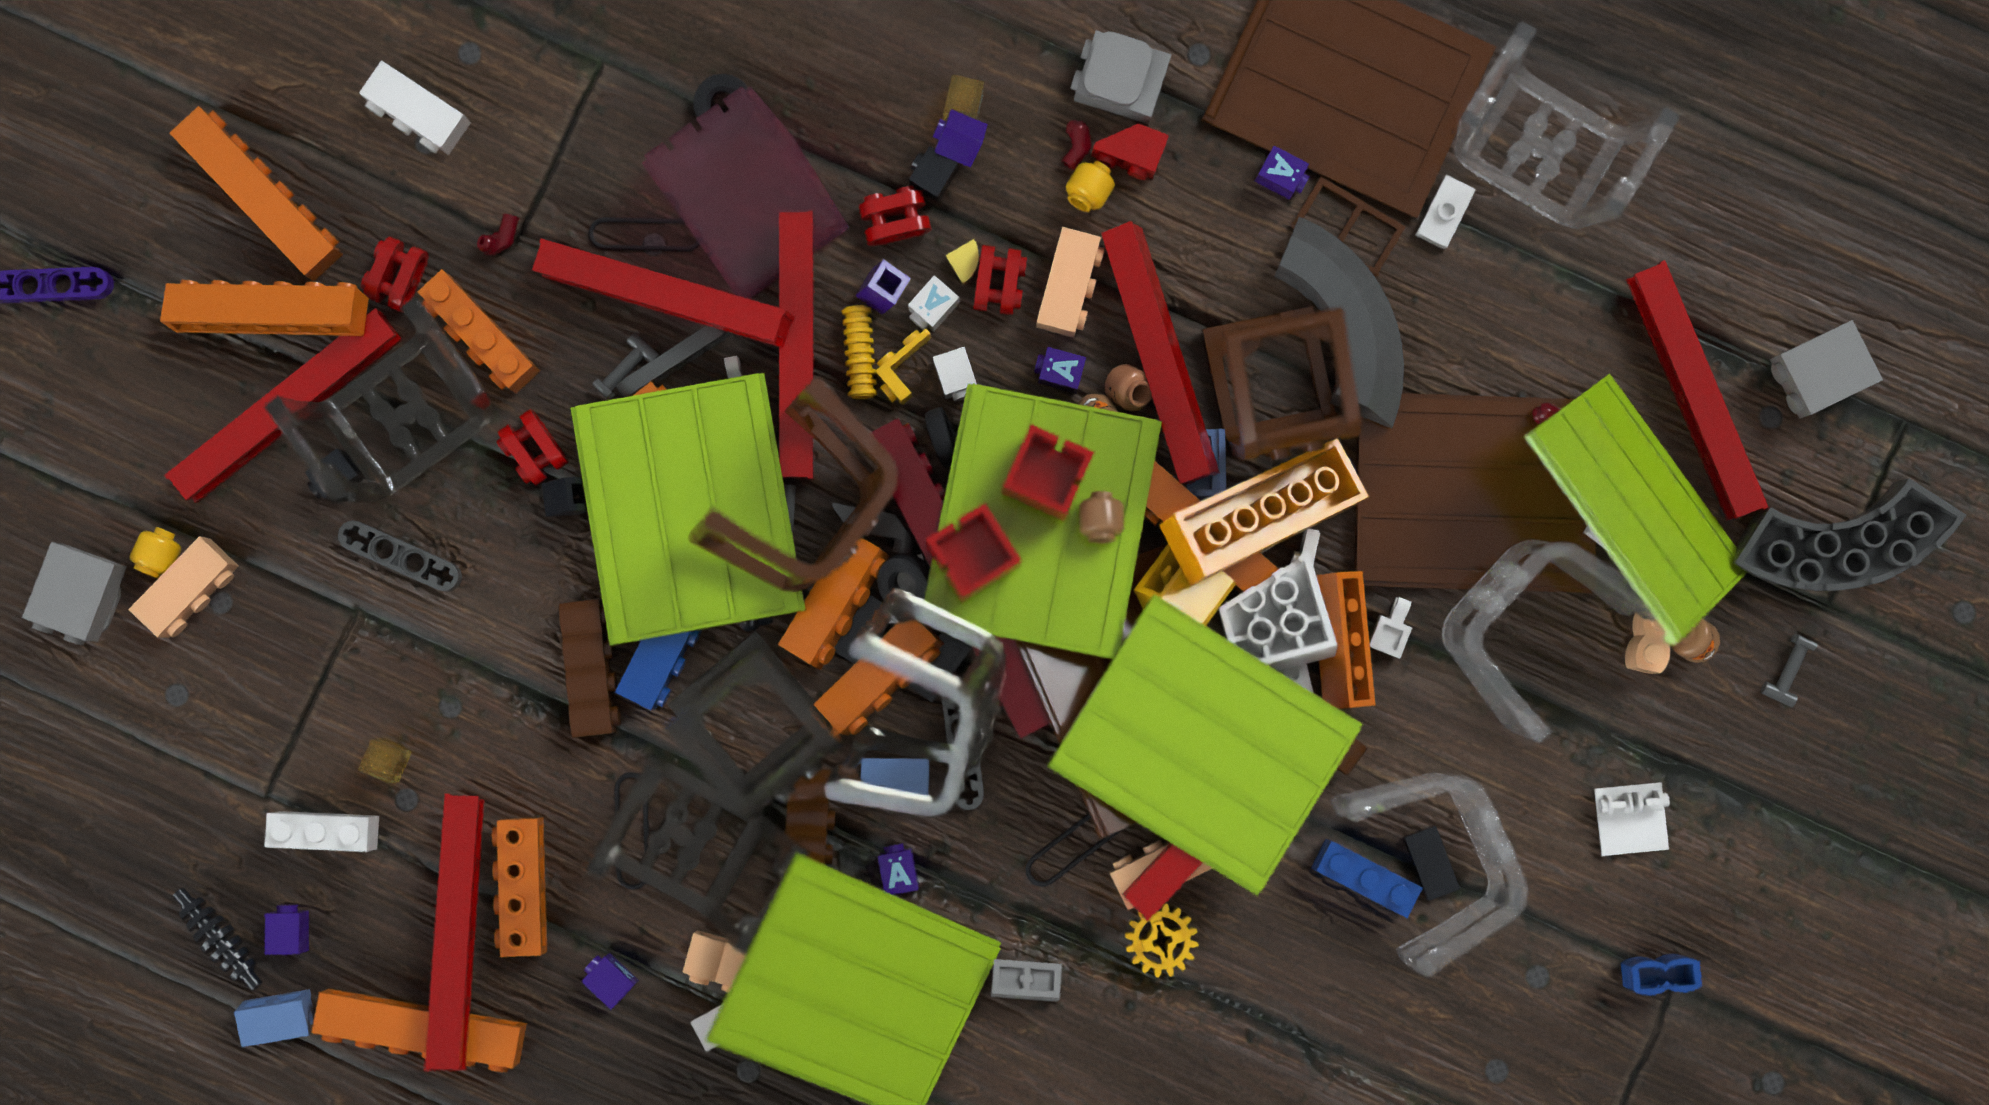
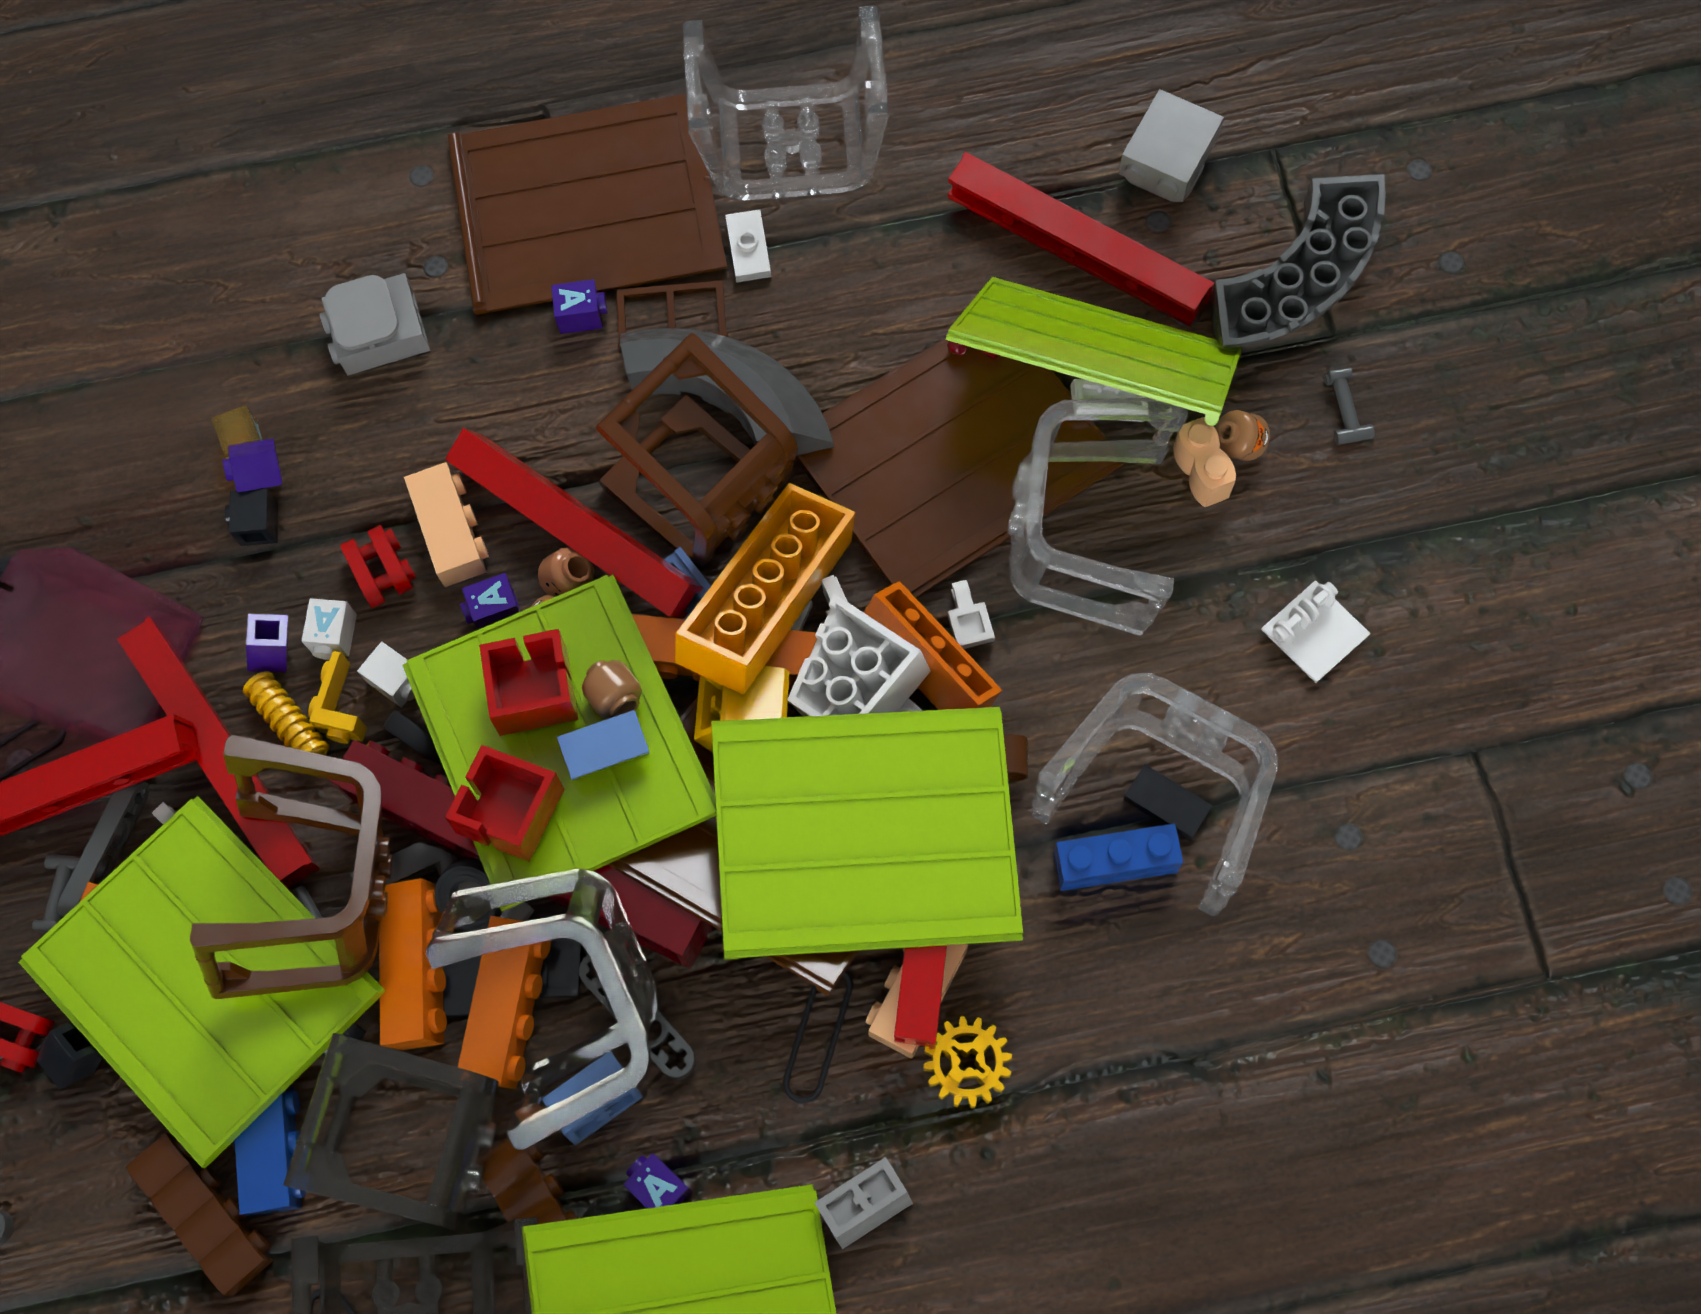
camera: 30 degrees left, 15 degrees down
red brick [859,186,932,246] -> none
light yellow tile [946,239,979,285] -> none
dark red arm [1061,119,1092,171] -> none
yellow head [1066,161,1115,212] -> none
red slope [1092,124,1169,180] -> none
blue brick [1621,954,1702,995] -> none
none -> medium blue hinge [557,710,649,780]

